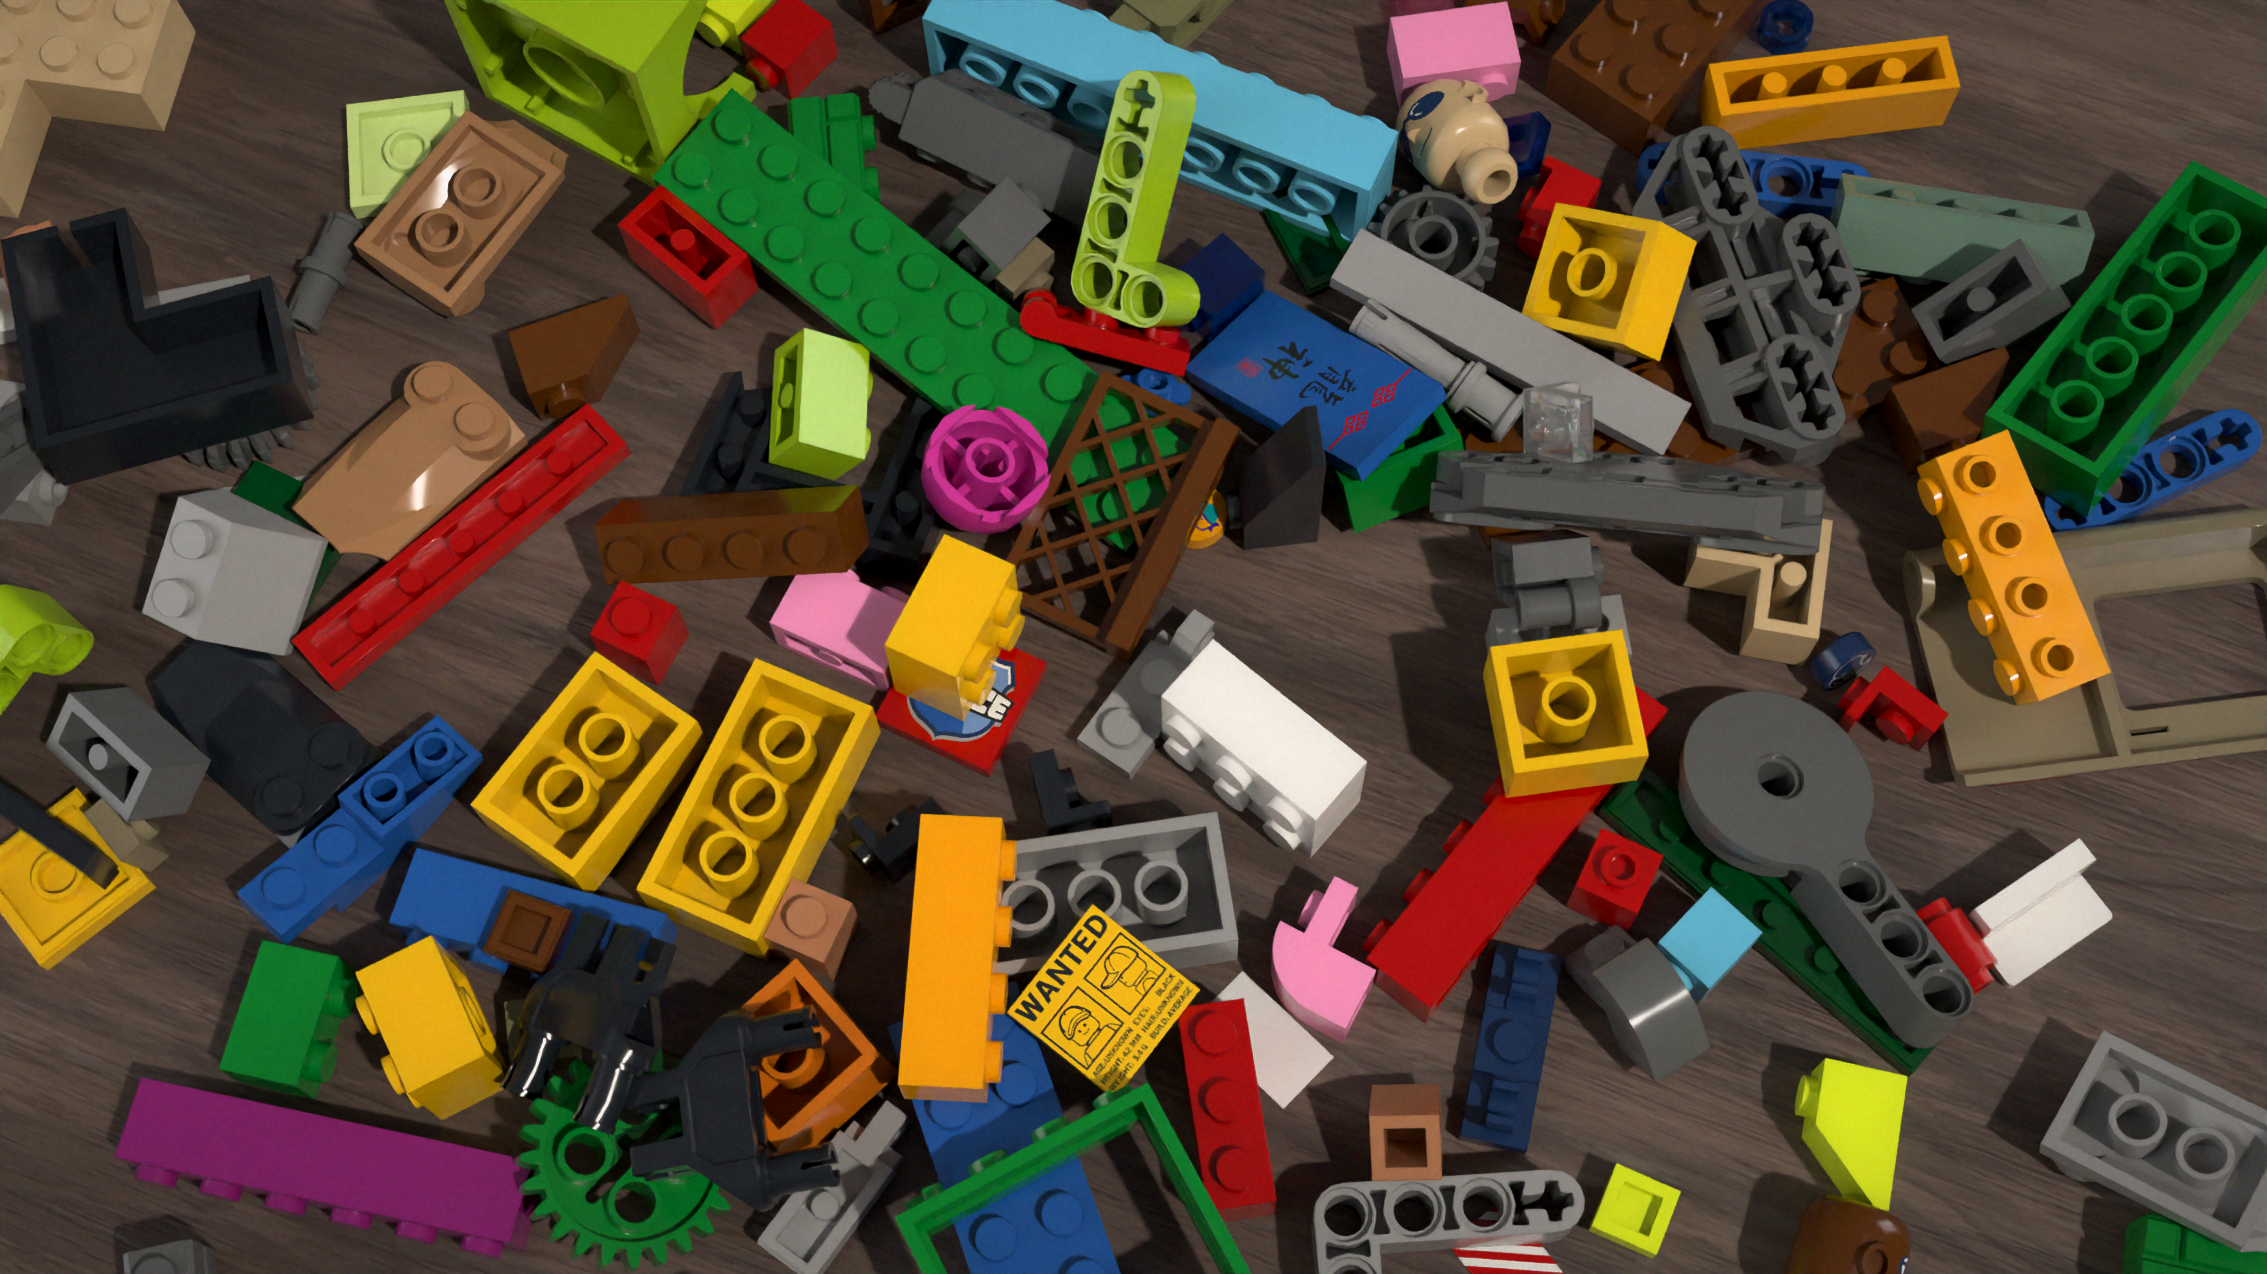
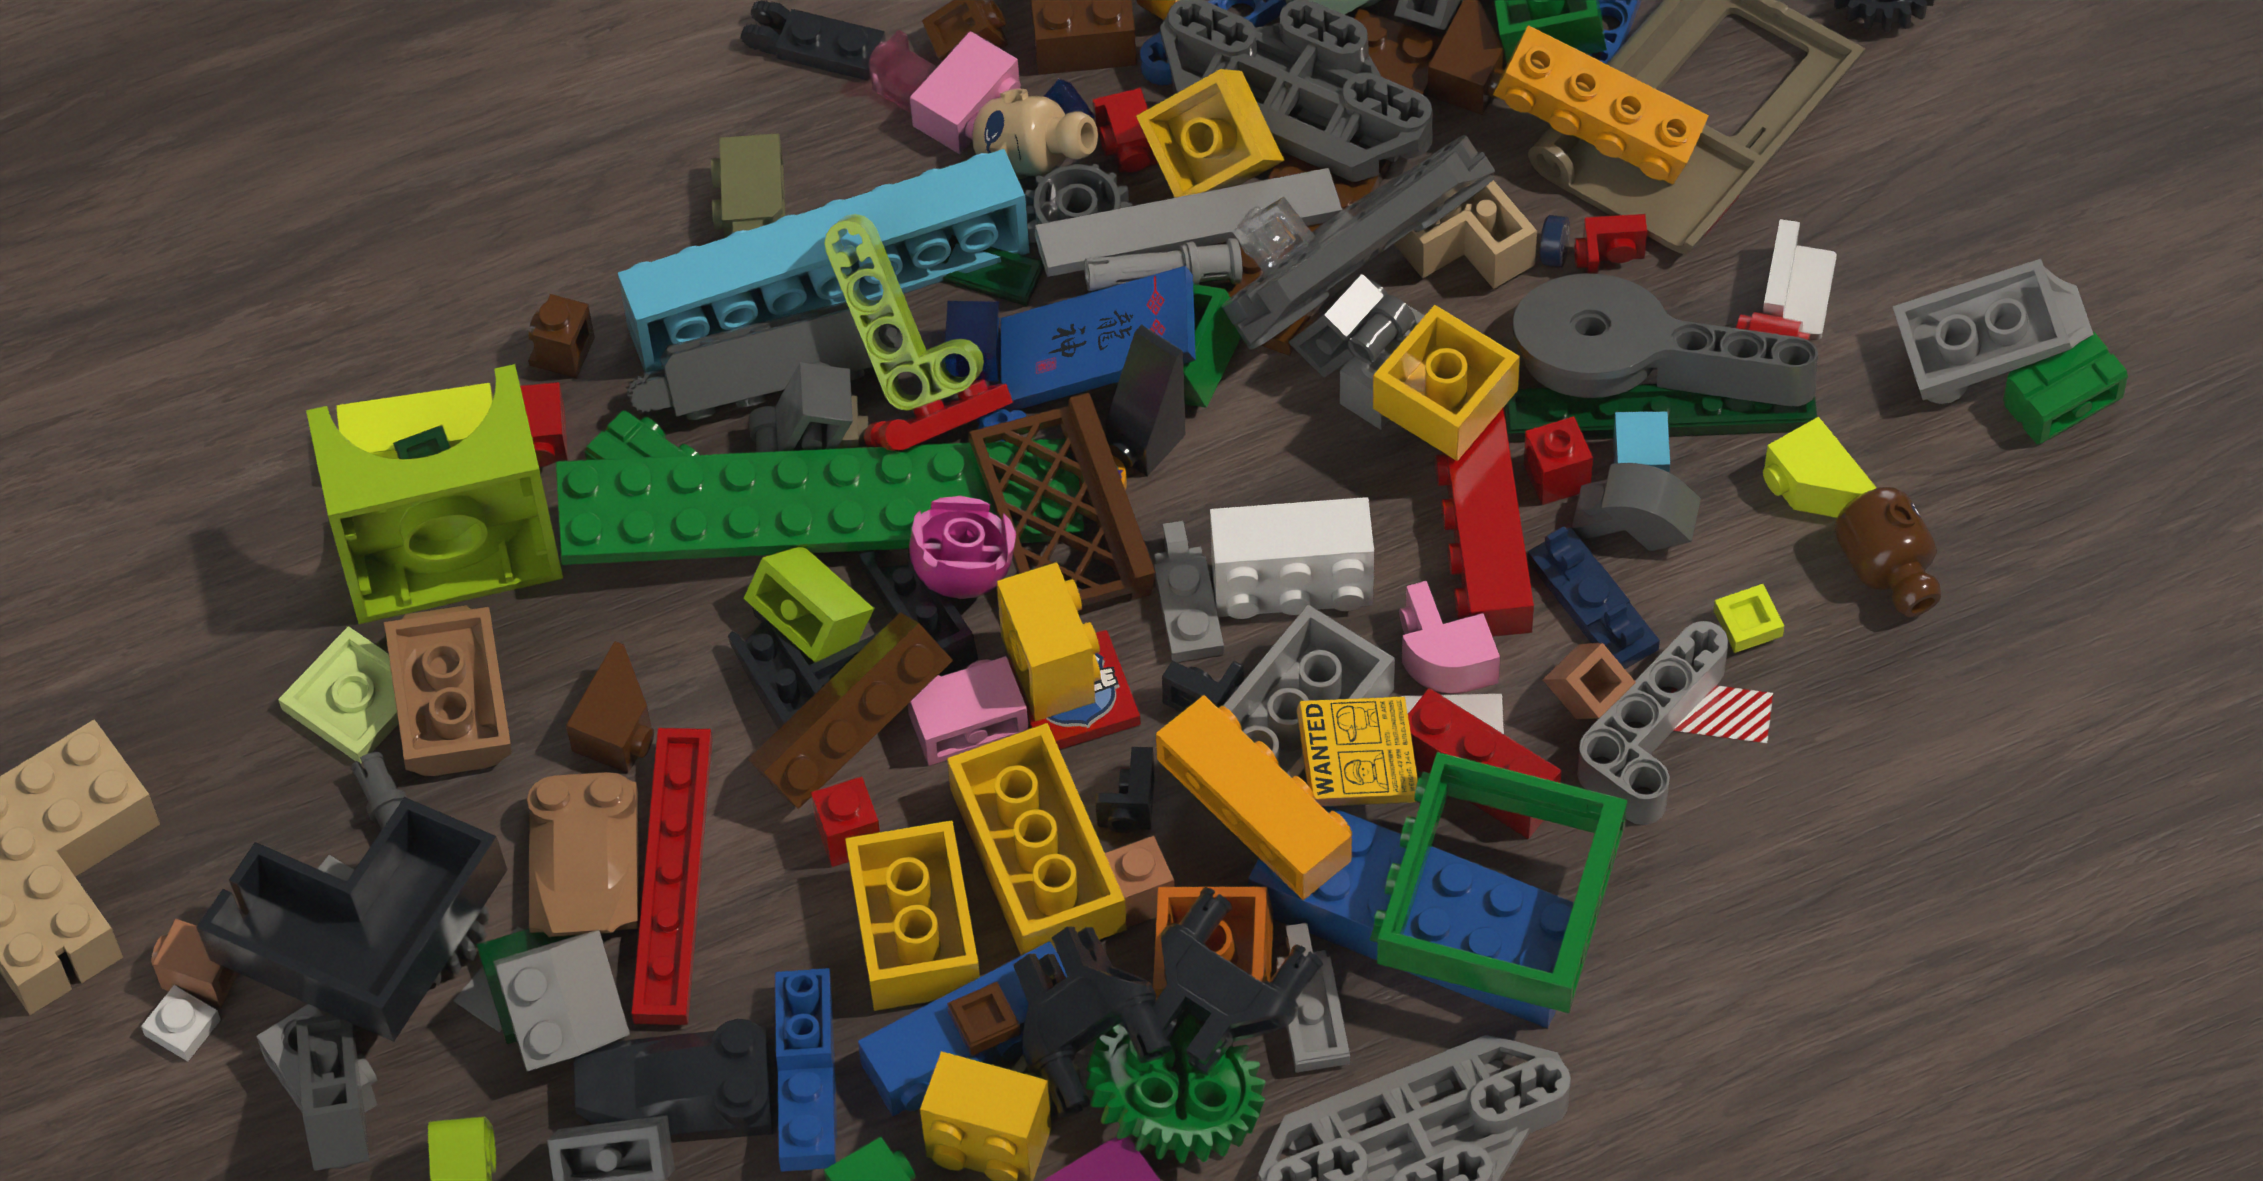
camera: 45 degrees left, 10 degrees down
red brick [618,184,759,330] -> none

